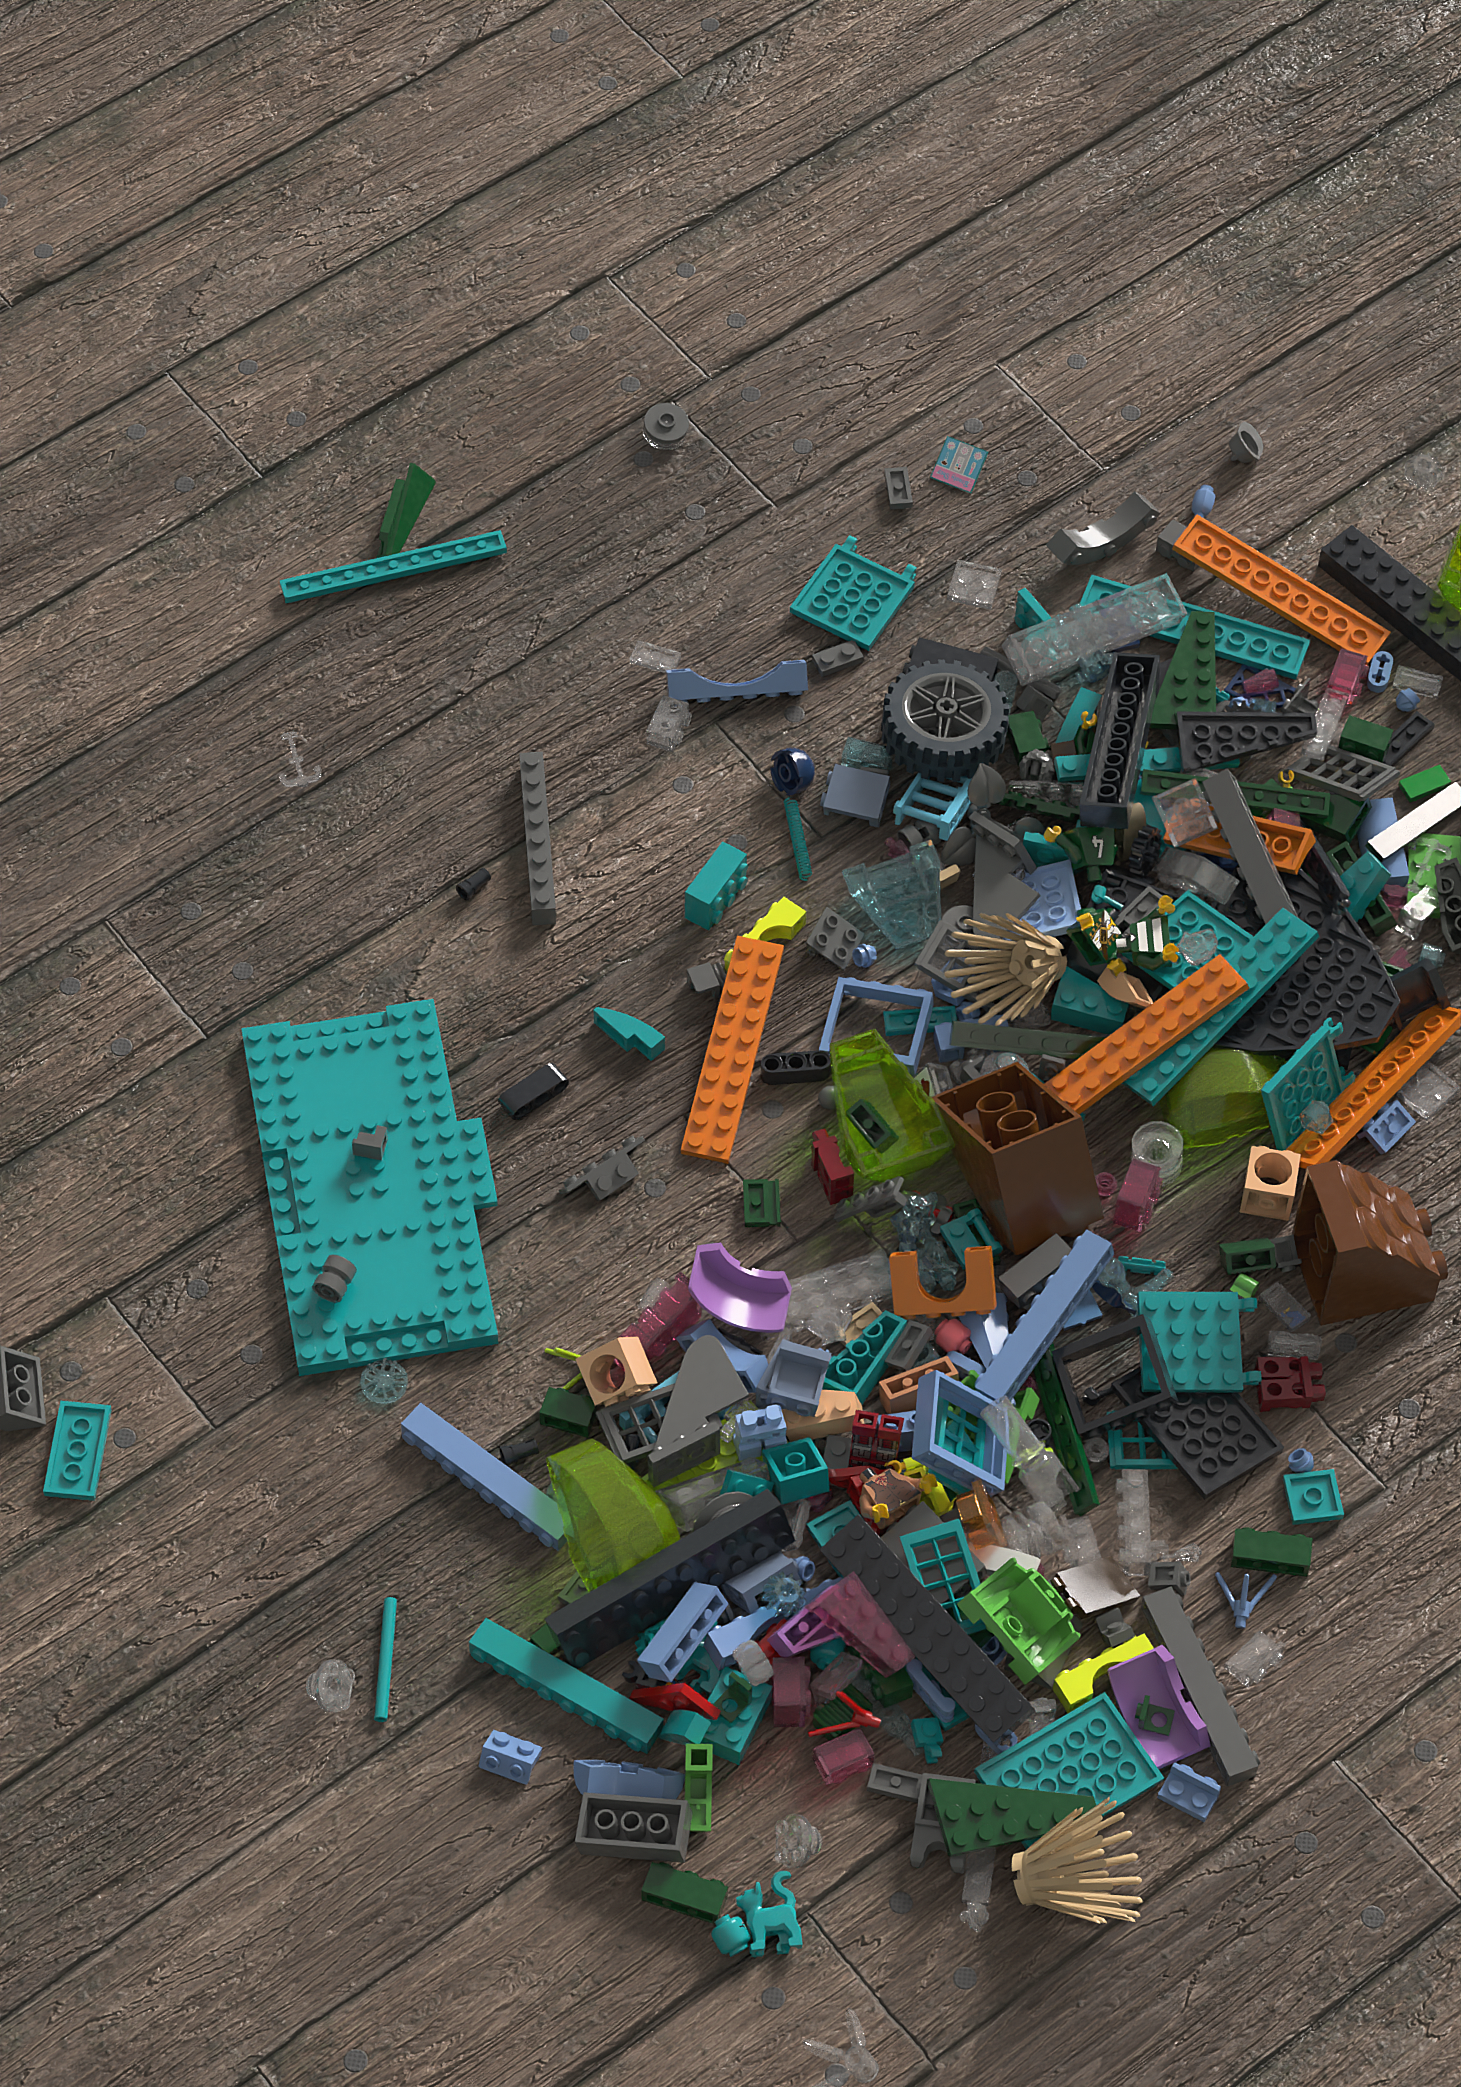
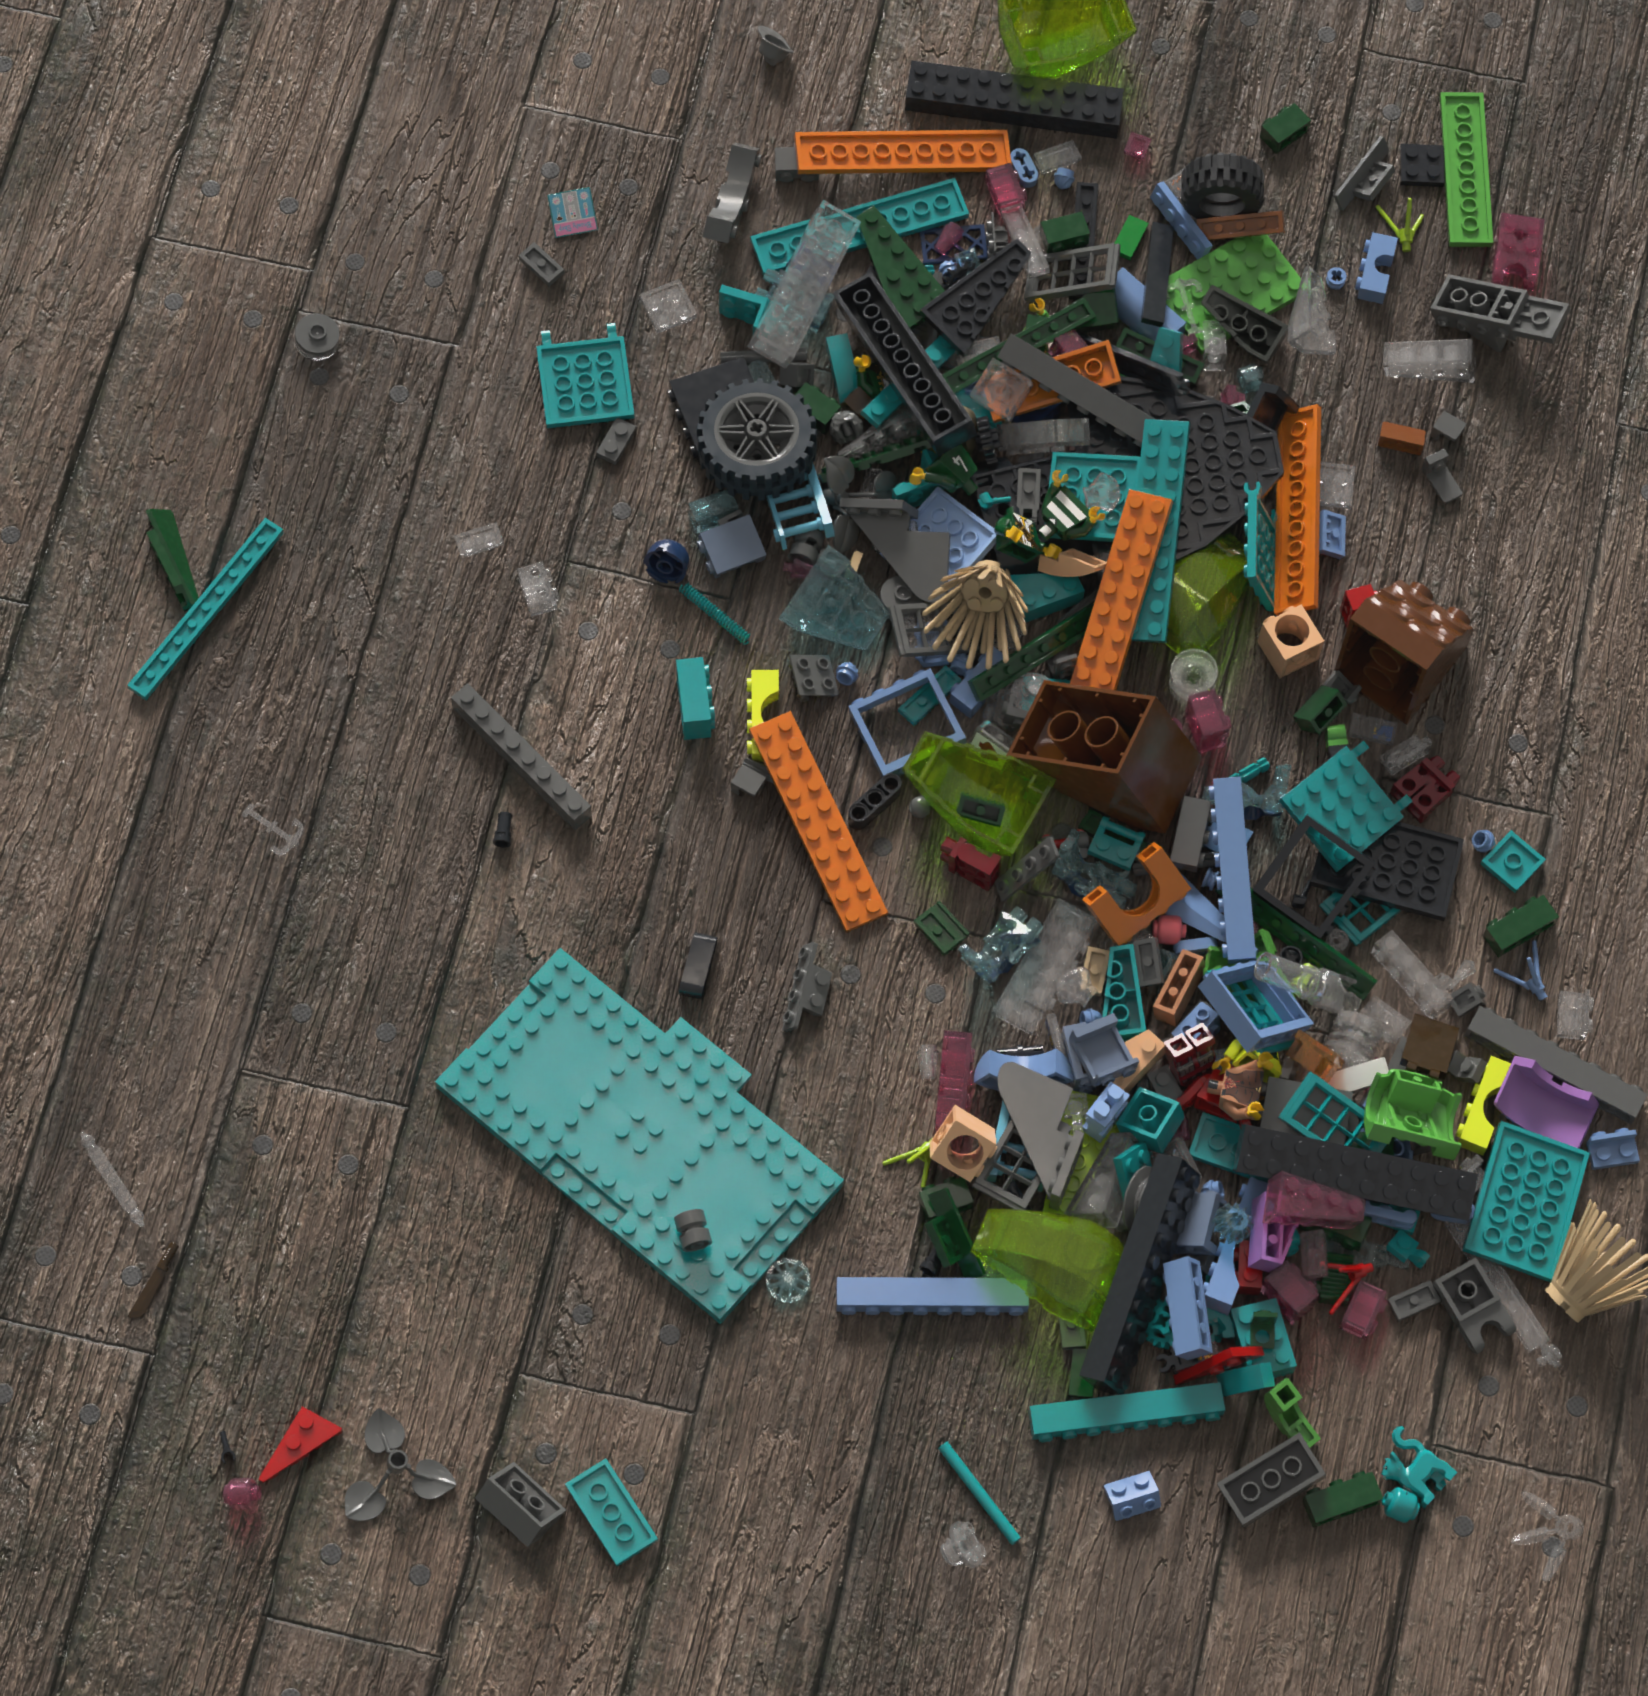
camera: 40 degrees left, 10 degrees up
dark grey panel [352,1125,388,1160] -> none
medium blue brick [574,1760,685,1799] -> none
teal slope [593,1007,665,1061] -> none
medium blue arch [666,660,808,704] -> none
medium lavender panel [688,1242,792,1333] -> none
clear gear [733,1640,773,1686] -> none
clear plate [775,1814,822,1868] -> none
dark green wing [927,1778,1096,1857] -> none
dark green bracket [1135,1695,1175,1736] -> none
medium blue plant [1191,485,1215,518] -> none
clear light blue plate [1299,1101,1334,1134] -> none
none -> dark green bracket [924,1188,986,1278]
none -> clear light blue hips [958,906,1044,983]

